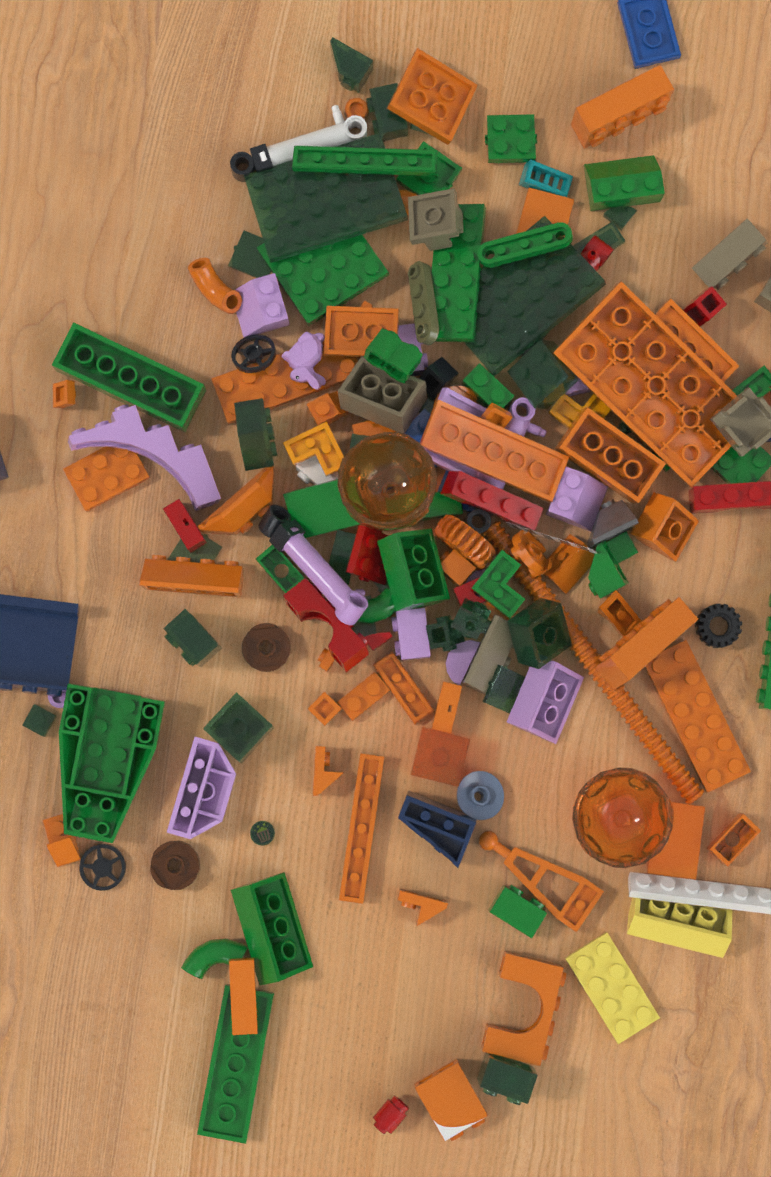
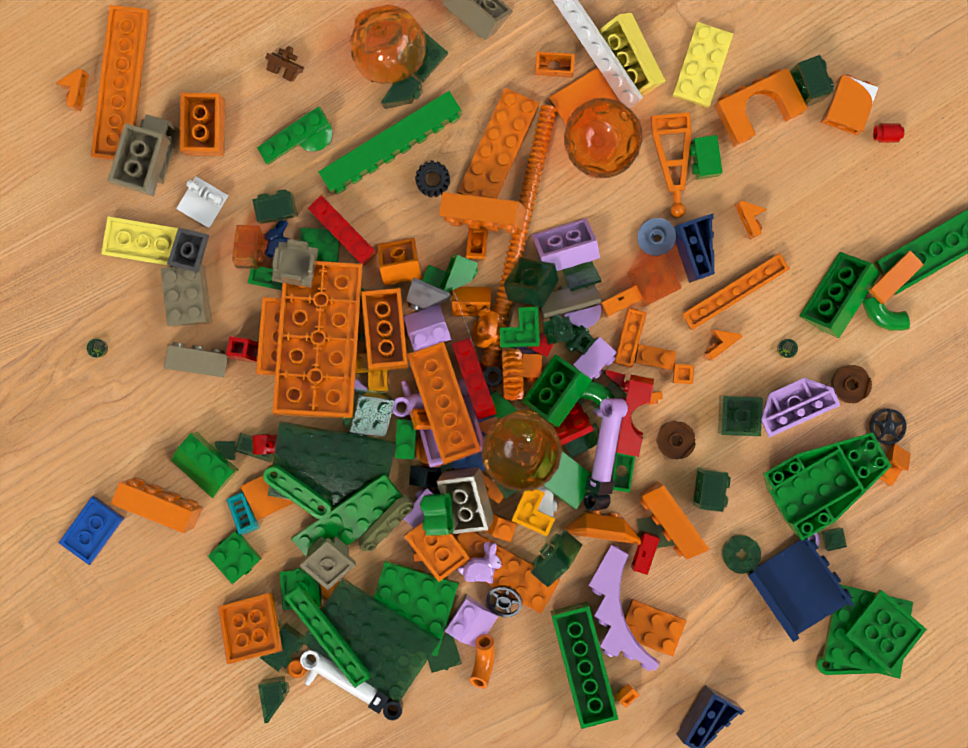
camera: 120 degrees left, 5 degrees up
none -> clear green plate [721,534,761,574]

